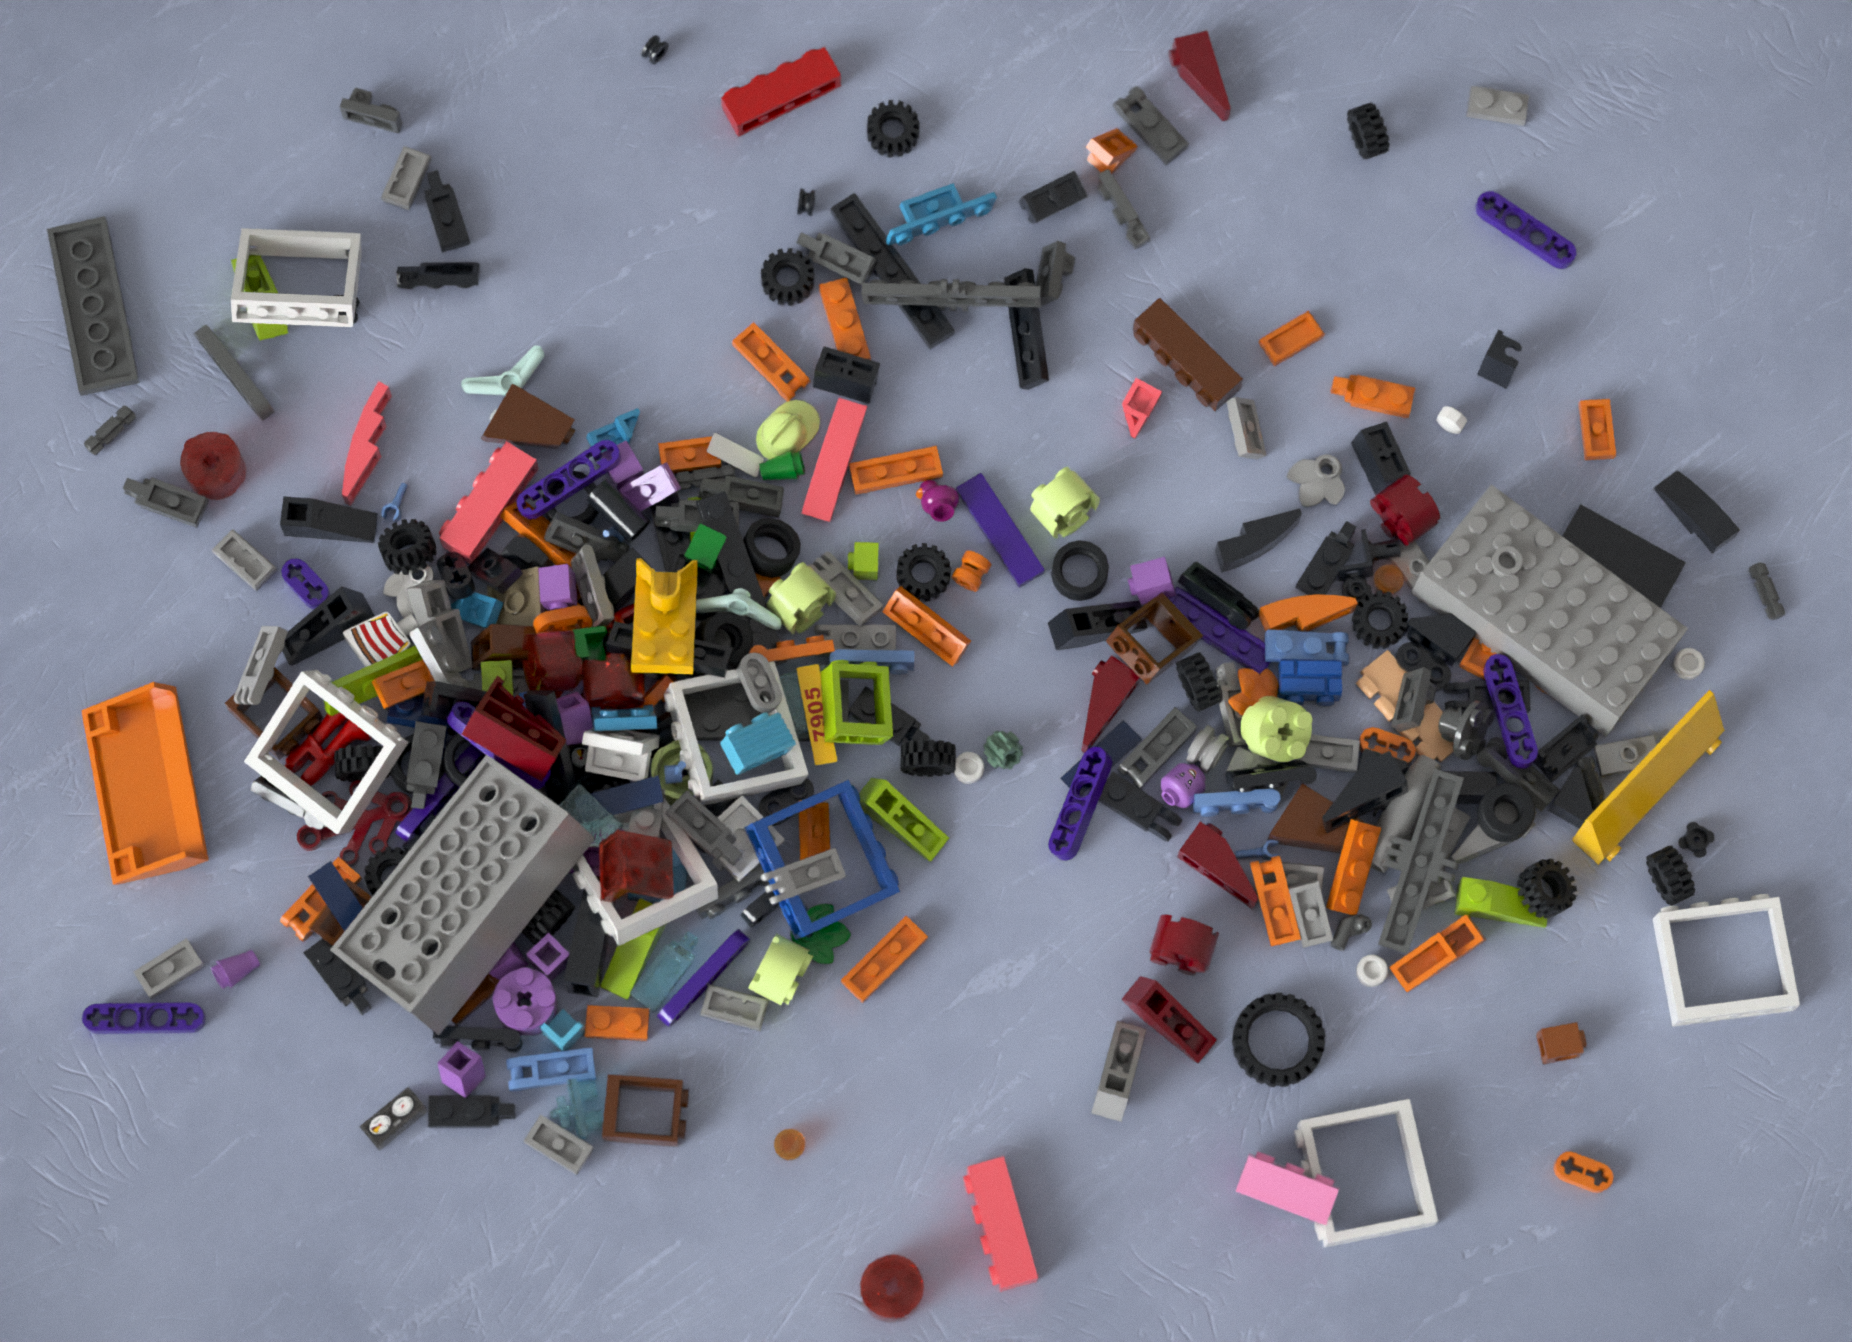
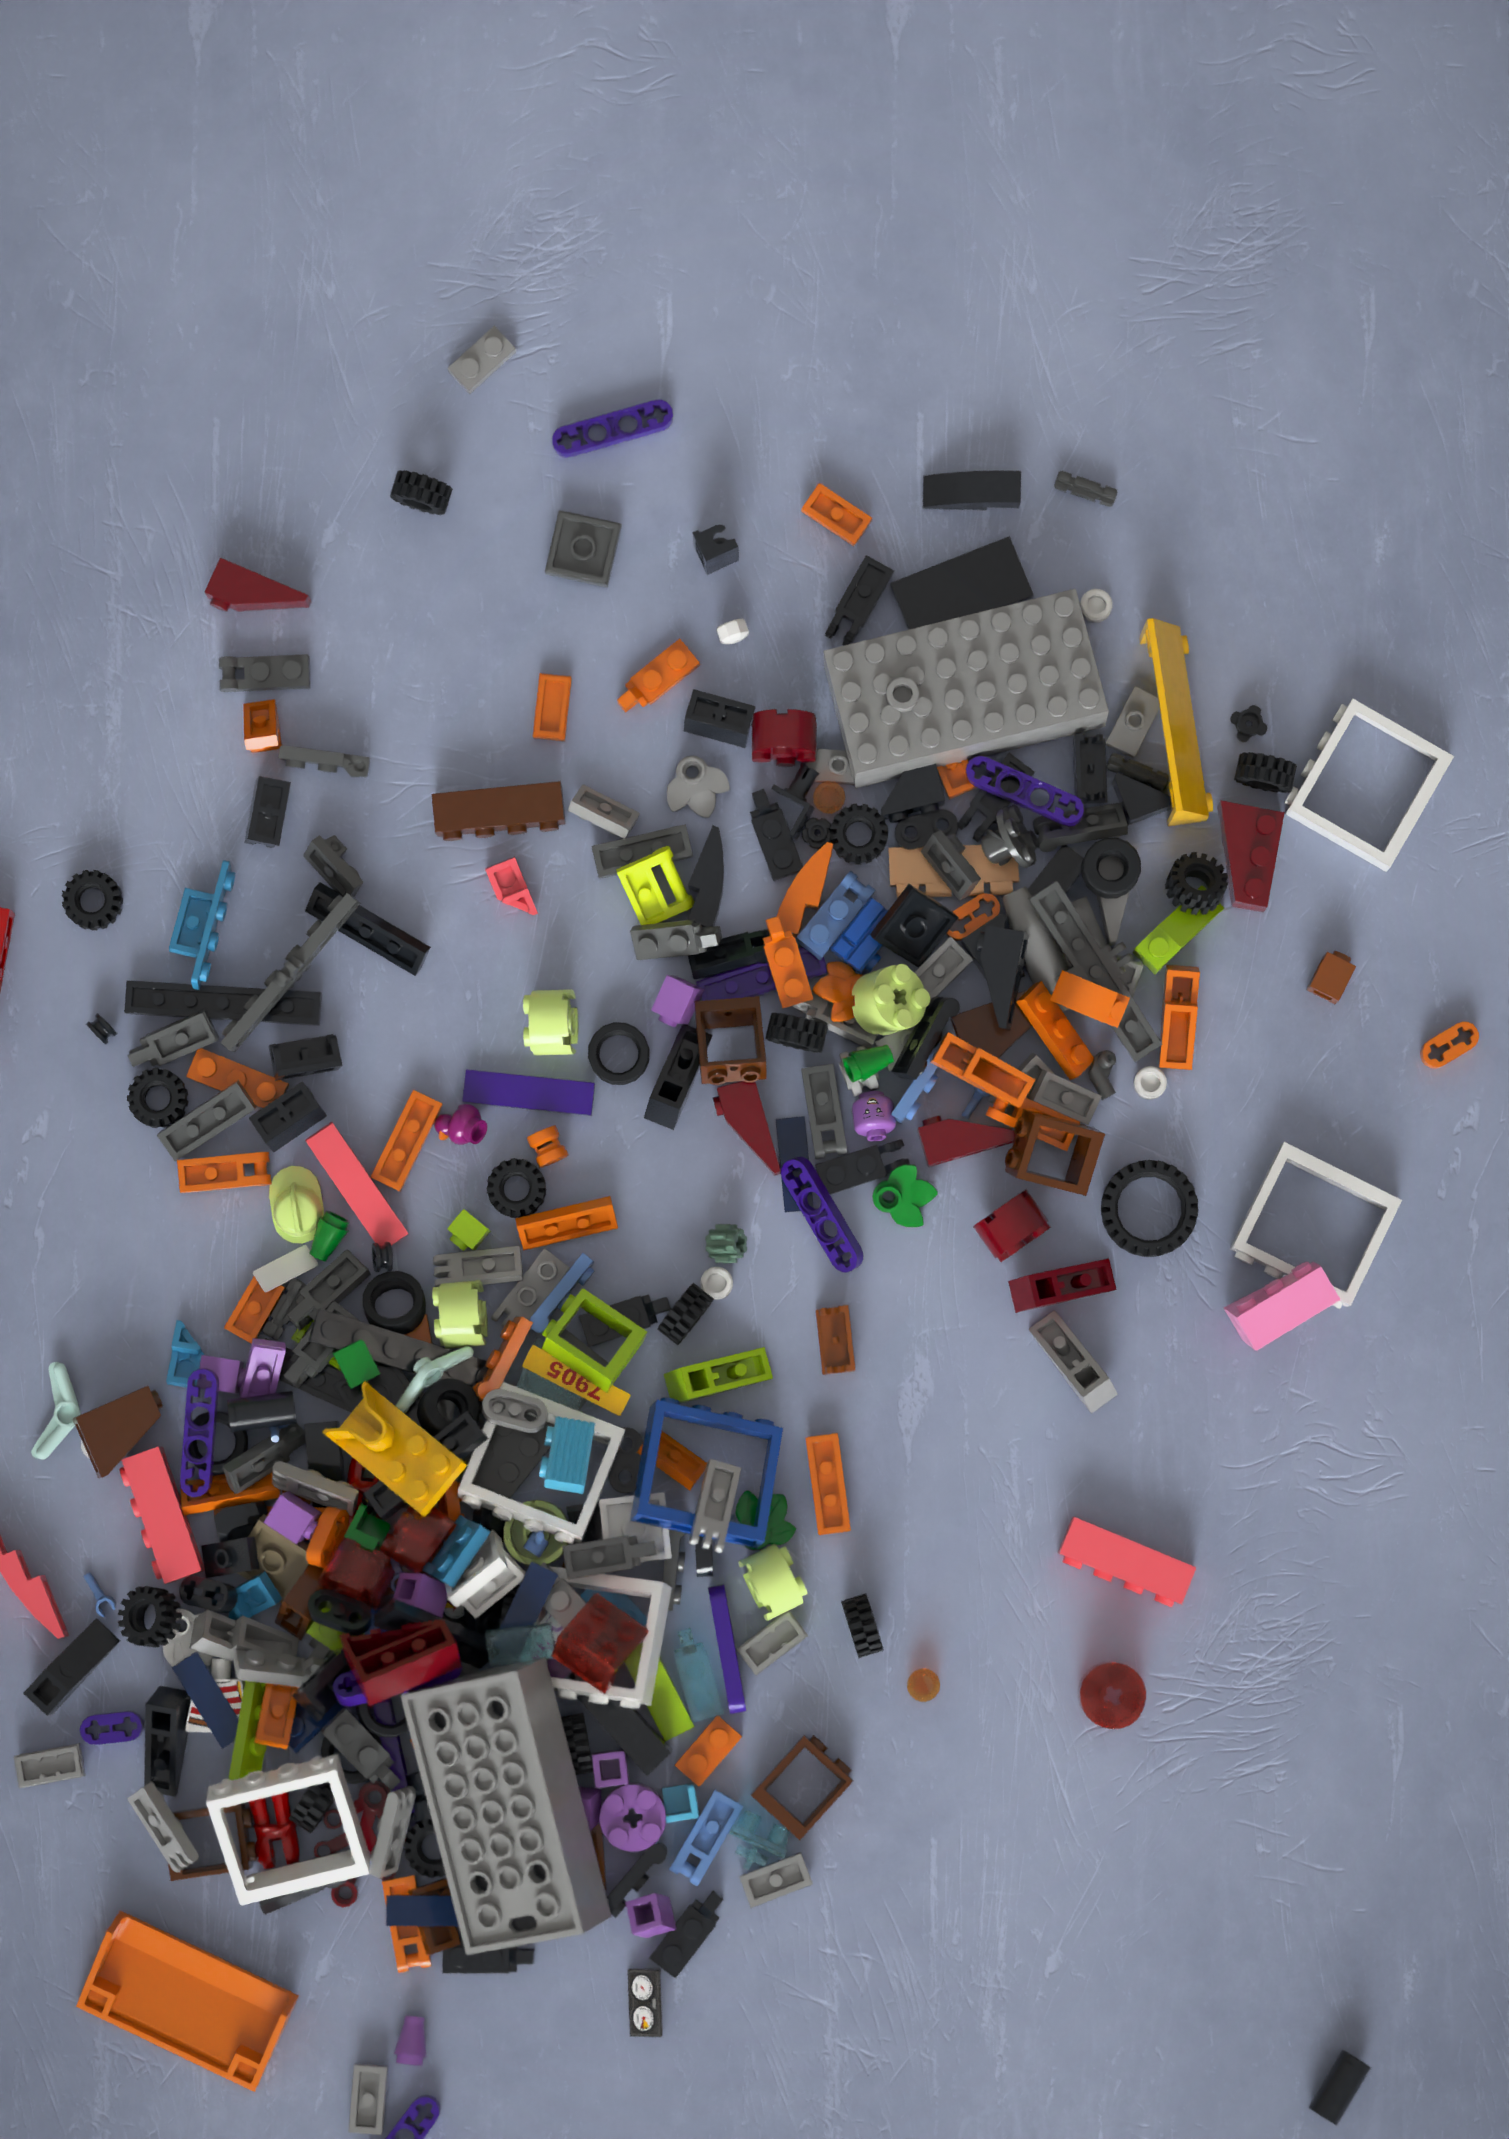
camera: 45 degrees left, 10 degrees up
none -> dark grey plate [157,1080,257,1162]
none -> dark blue sticker [172,1652,239,1749]
none -> black hinge [269,1034,342,1081]
none -> black plate [308,1589,372,1636]
none -> light grey hinge [369,1786,416,1878]
none -> black bush [372,1242,393,1272]
none -> dark grey plate [545,510,622,588]
none -> dark grey plate [591,824,693,879]
none -> neon yellow plate [616,846,695,925]
none -> dark grey hinge [630,919,722,960]
none -> orange hinge [763,916,814,1009]
none -> dark orange hinge [816,1305,856,1375]
none -> black hinge [825,555,894,646]
none -> black tyre [841,1593,884,1658]
none -> green cone [843,1044,894,1083]
none -> black plate [869,884,959,968]
none -> green plate [872,1164,938,1227]
none -> orange slope [930,1032,1036,1108]
none -> reddish brown window [1005,1109,1105,1196]
none -> orange brick [1050,970,1130,1028]
none -> dark red wedge [1217,800,1285,912]

